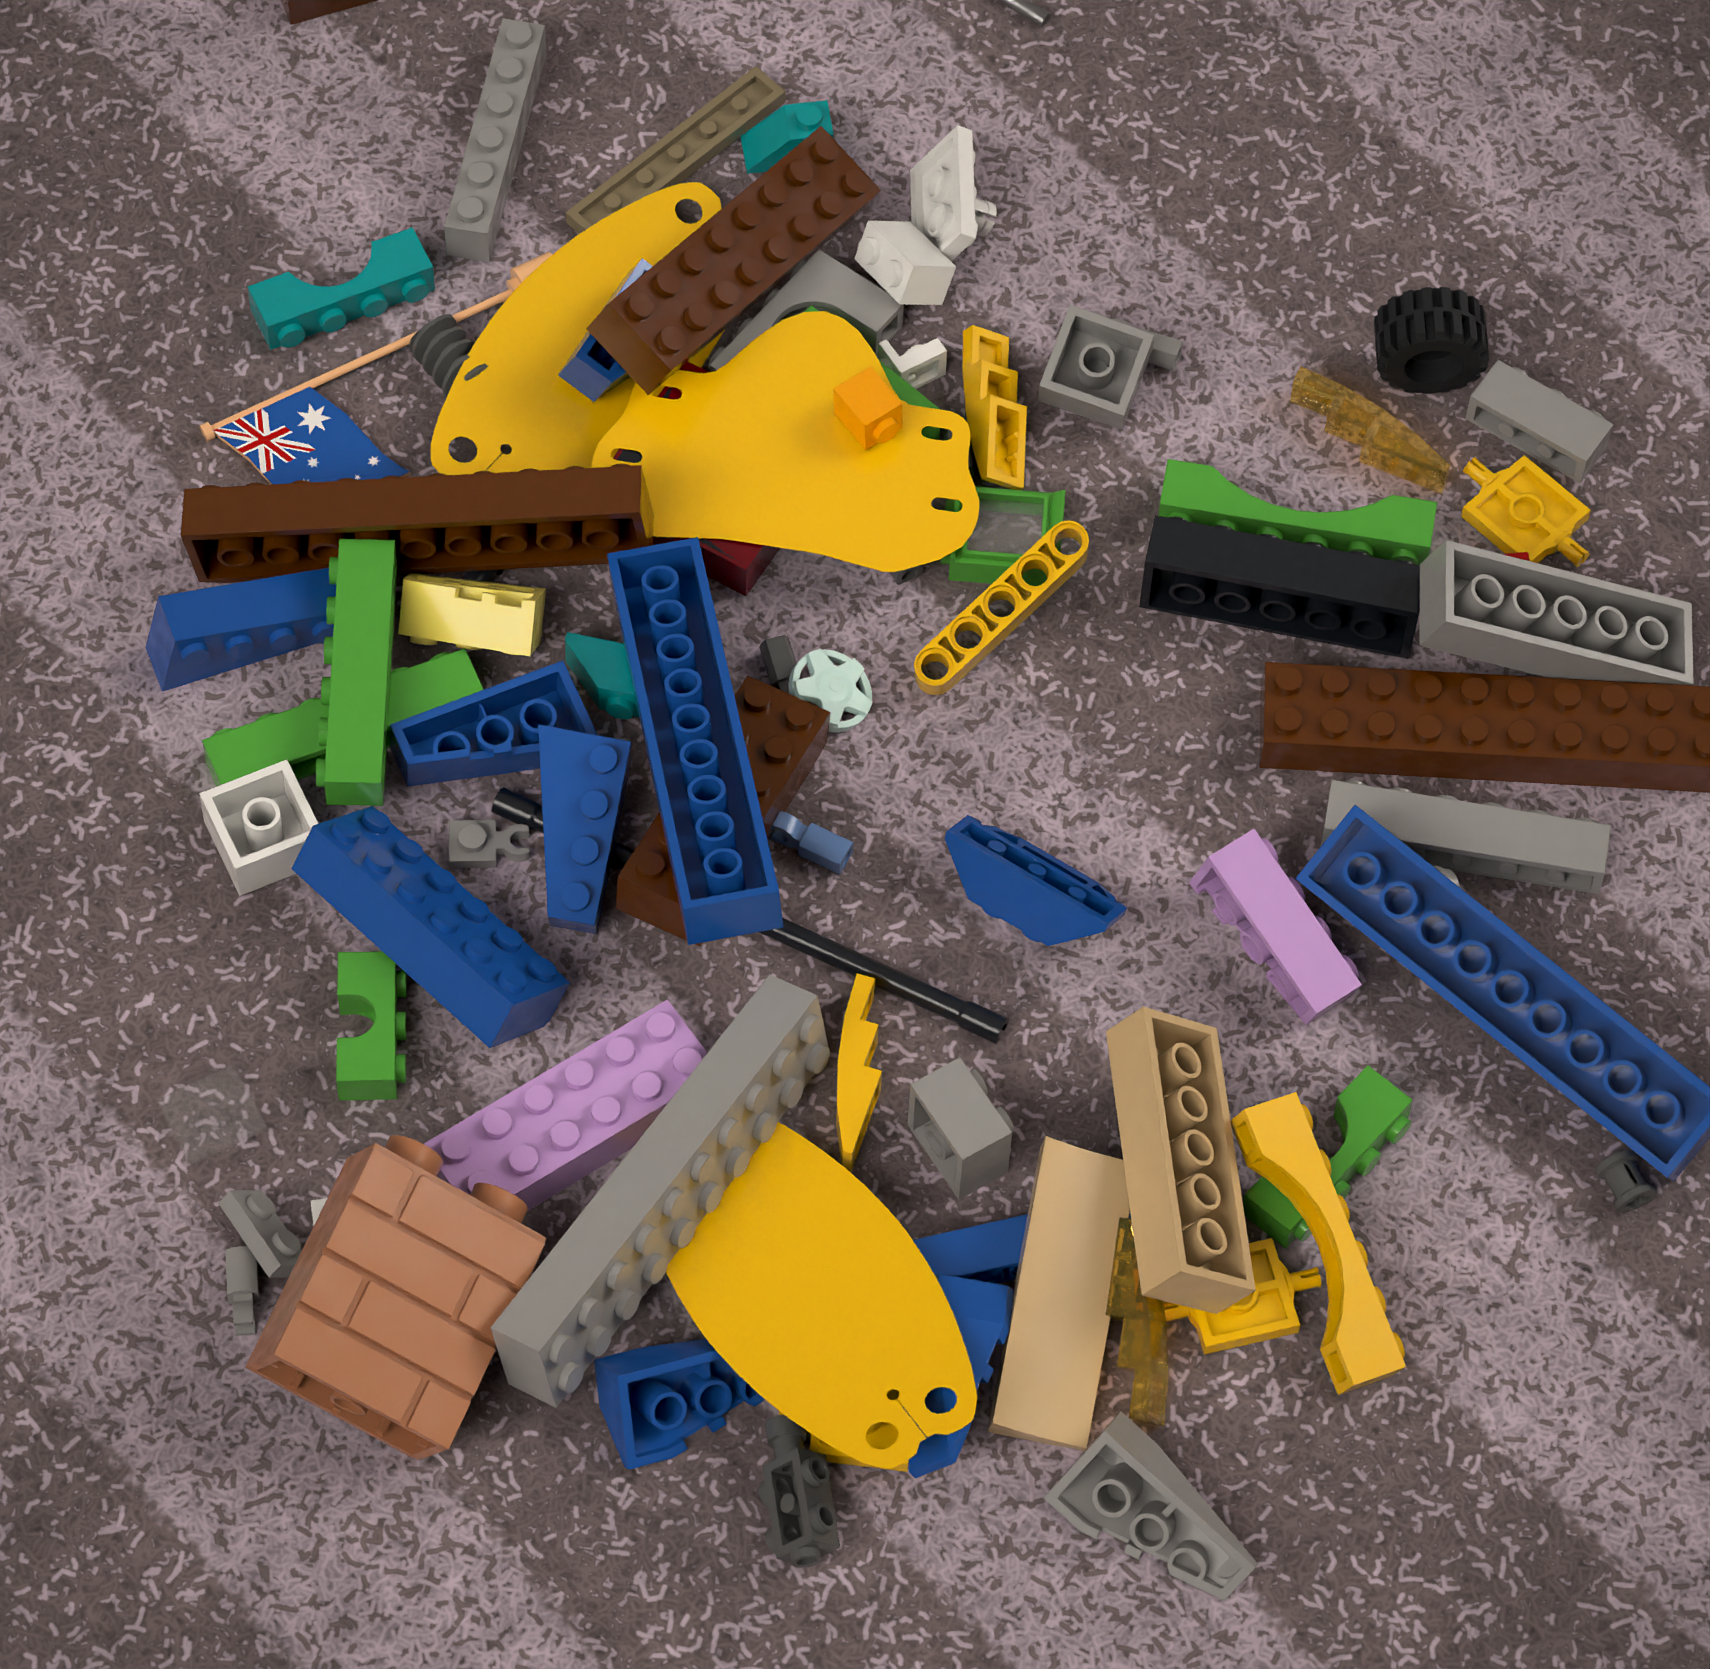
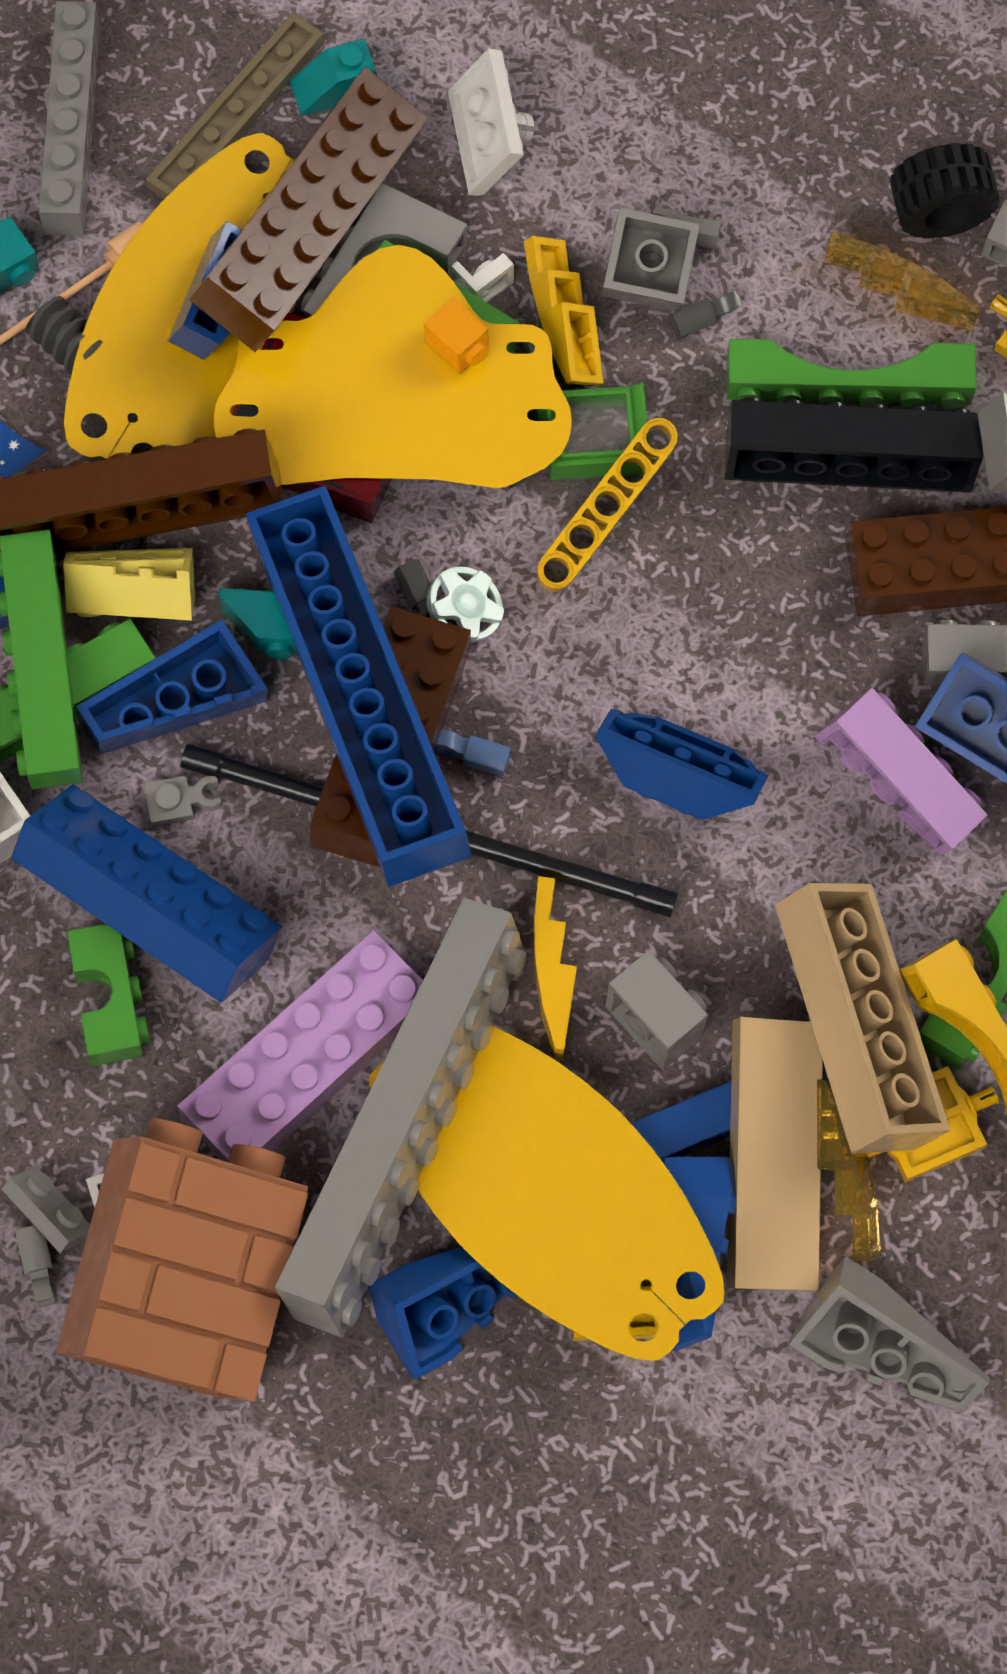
camera: 10 degrees left, 10 degrees up
blue wedge [538,724,633,934] -> none
dark grey brick [759,1415,840,1568] -> none
white brick [854,220,956,305] -> none
none -> dark grey bar [668,290,742,339]

